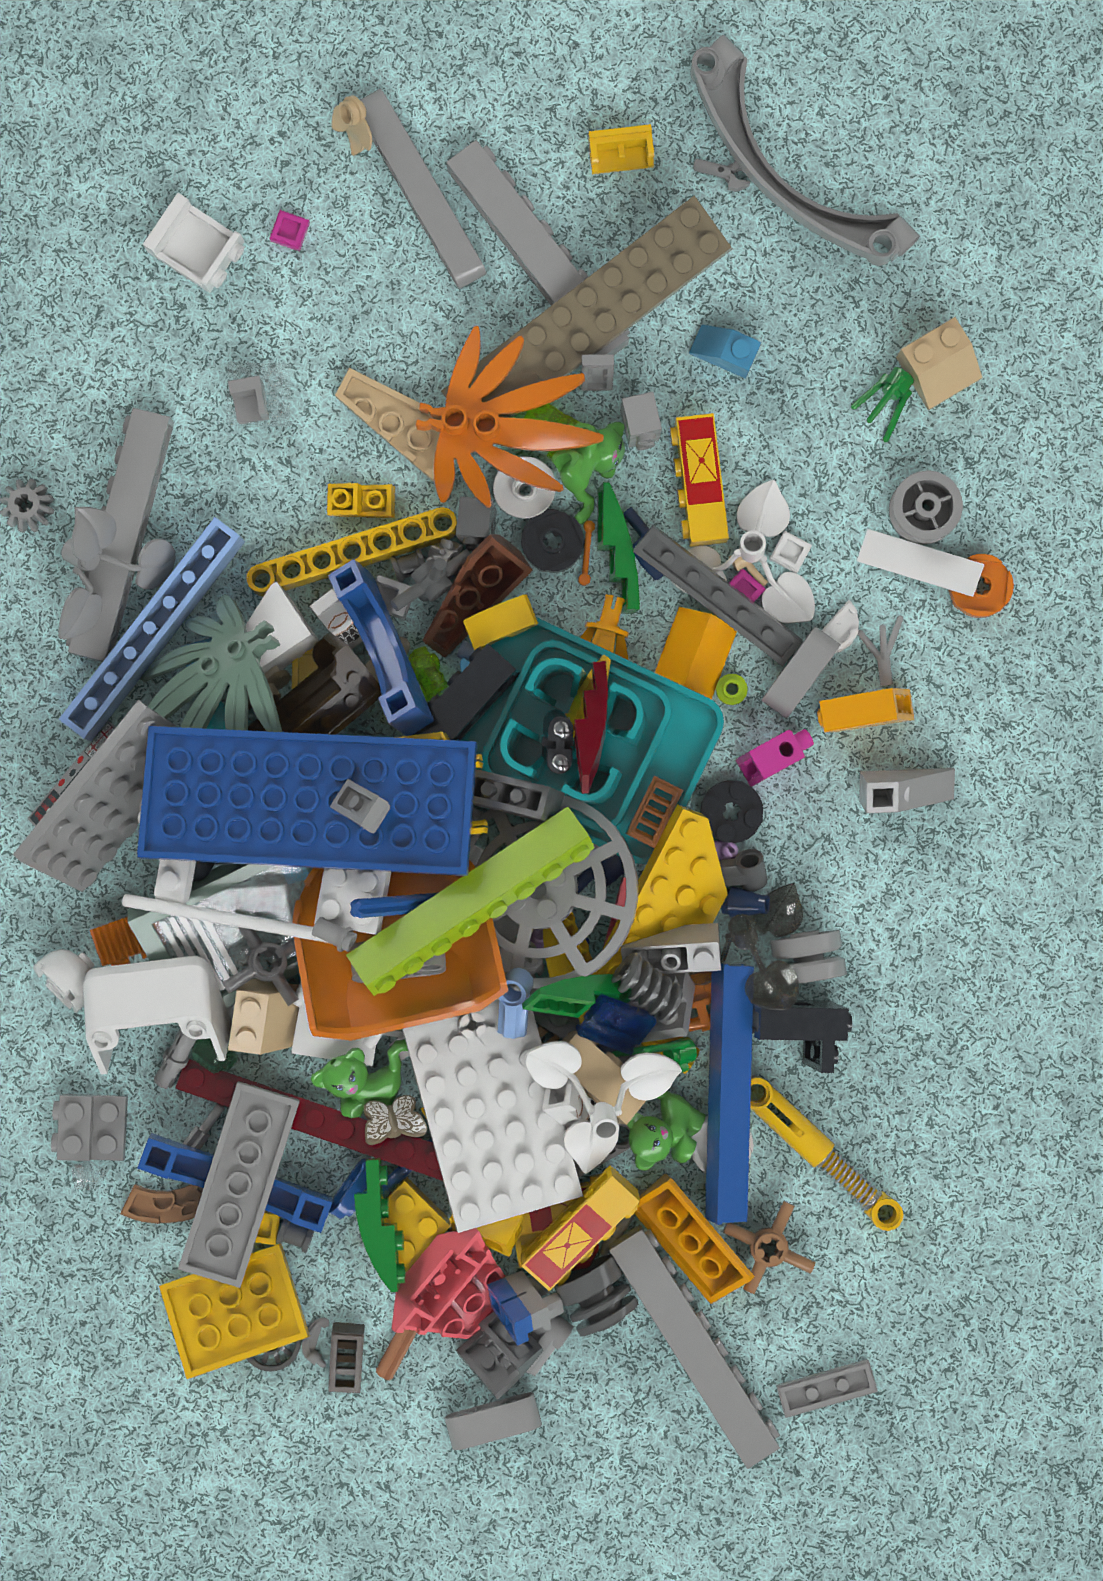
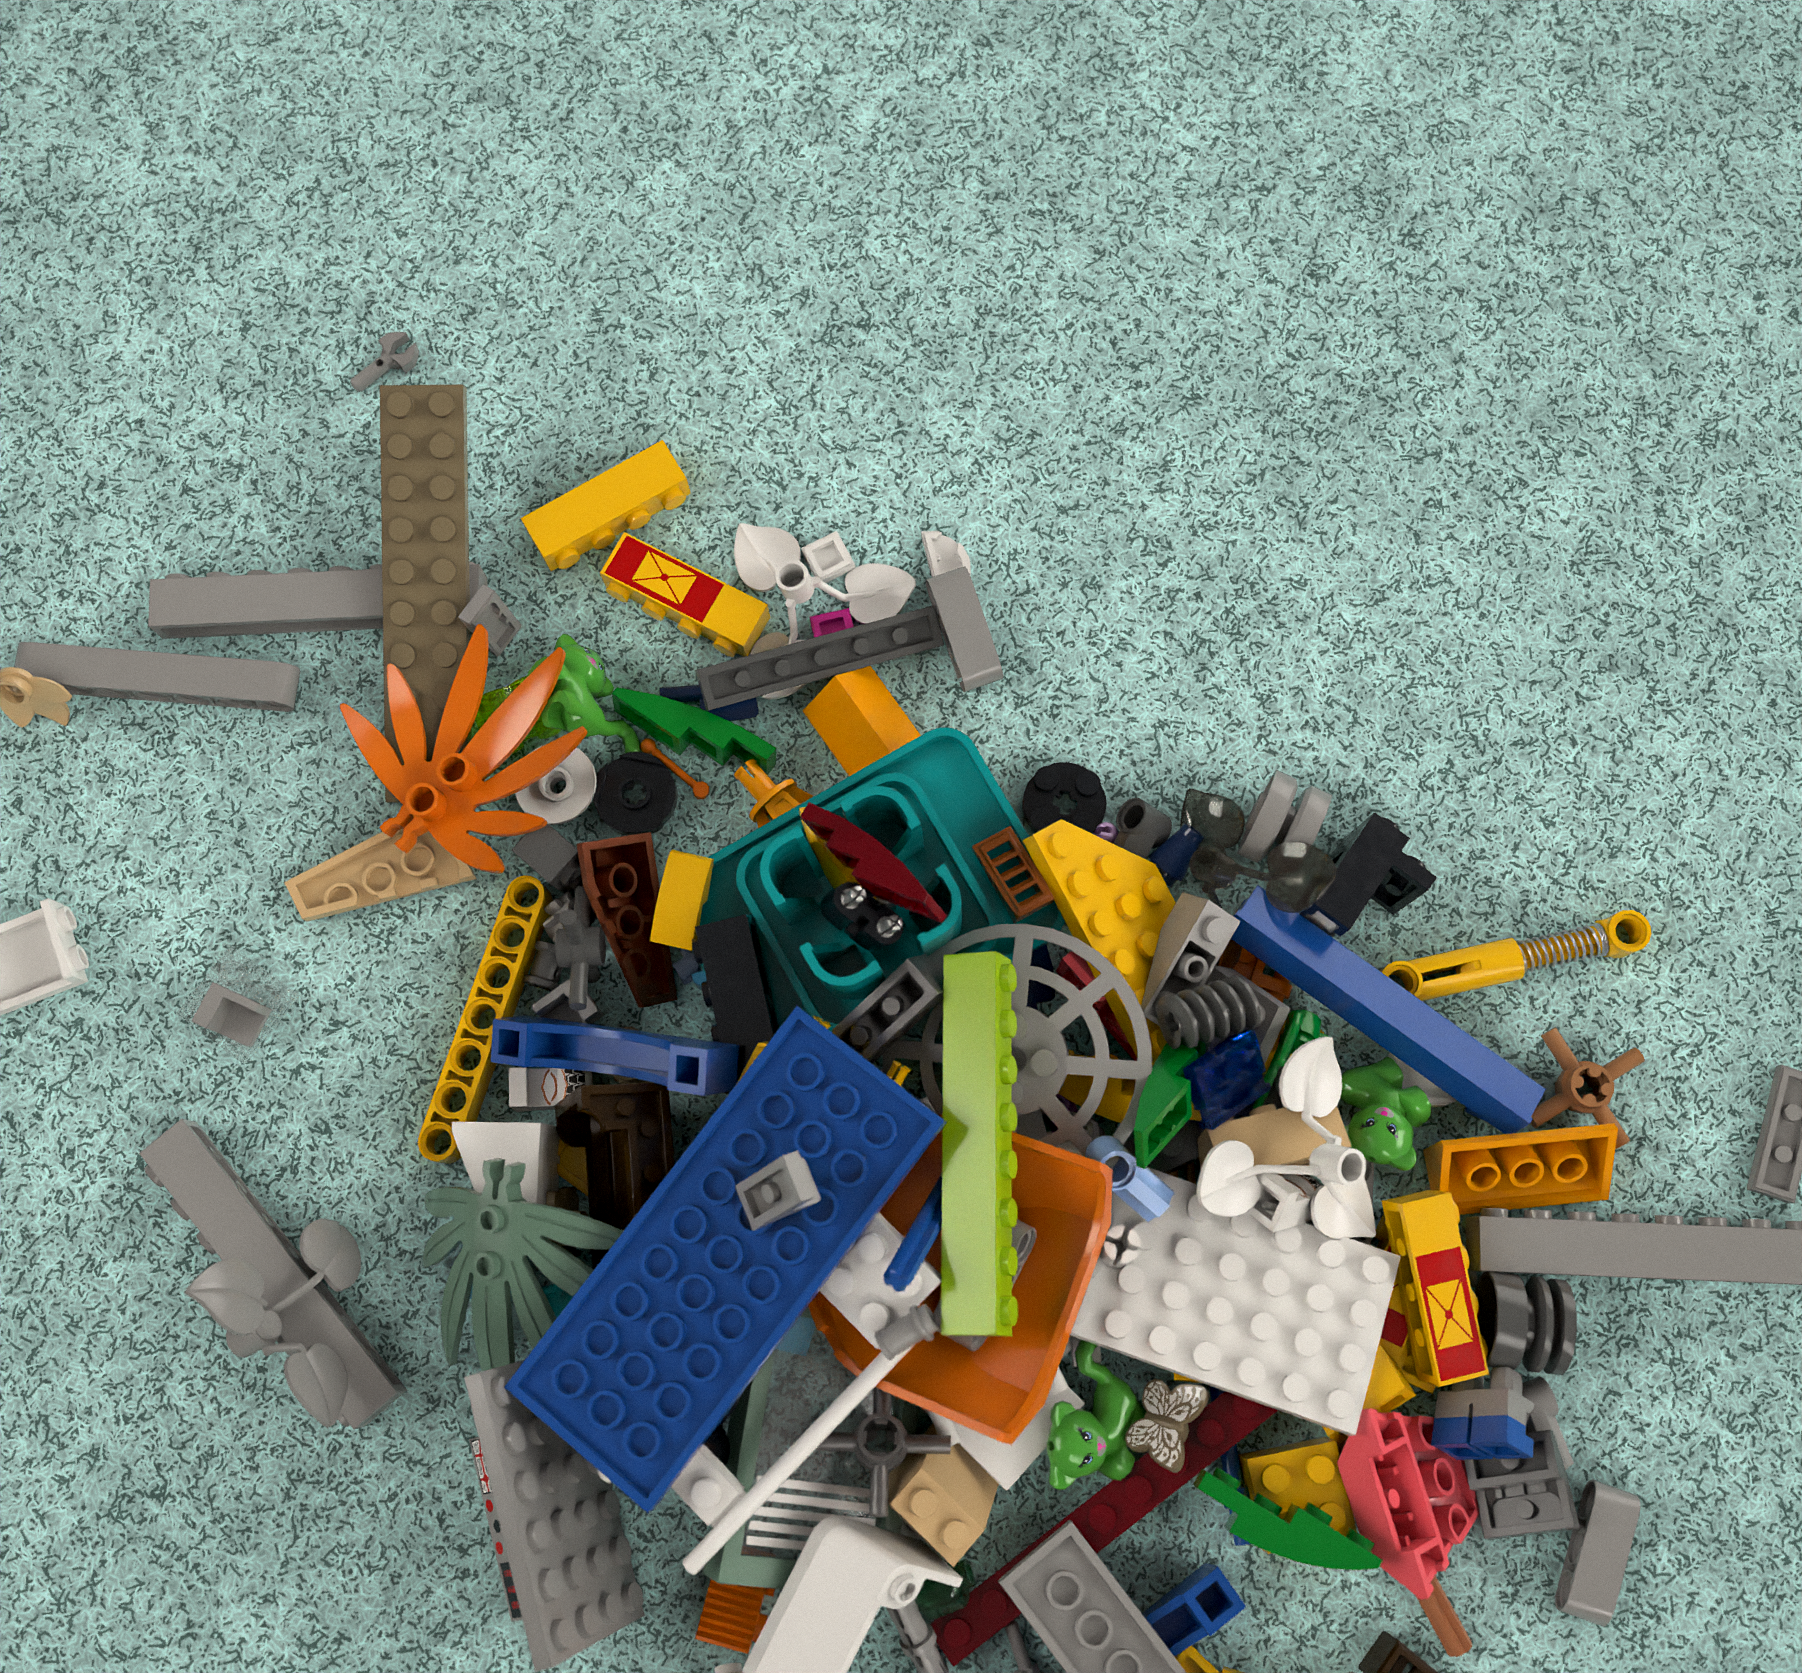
camera: 55 degrees left, 10 degrees down
light grey gear [0,479,55,533] -> none
light blue brick [59,517,245,741] -> none
dark pink tile [269,210,310,252] -> none
dark grey bush [276,1219,315,1253] -> none
yellow slope [327,483,395,518] -> none
blue plate [329,1158,367,1219] -> none
clear neon green plate [408,646,448,701] -> none
yellow hinge [588,124,654,175] -> none
light grey brick [620,392,662,451] -> none
dark azure slope [689,325,761,379] -> none
light grey panel [690,35,920,266] -> none
lime plate [716,674,748,705] -> none
tan hand [729,555,768,587] -> none
dark pink torso [735,729,814,787] -> none
light orange slope [817,688,915,732] -> none
green plant [851,367,914,442] -> none
white sticker [857,529,984,597] -> none
light grey plant [857,615,903,686] -> none
light grey slope [859,768,955,813] -> none
light grey wheel [889,470,963,545] -> none
tan slope [896,317,983,410] -> none
orange plate [949,554,1014,618] -> none
none -> yellow brick [520,440,691,571]

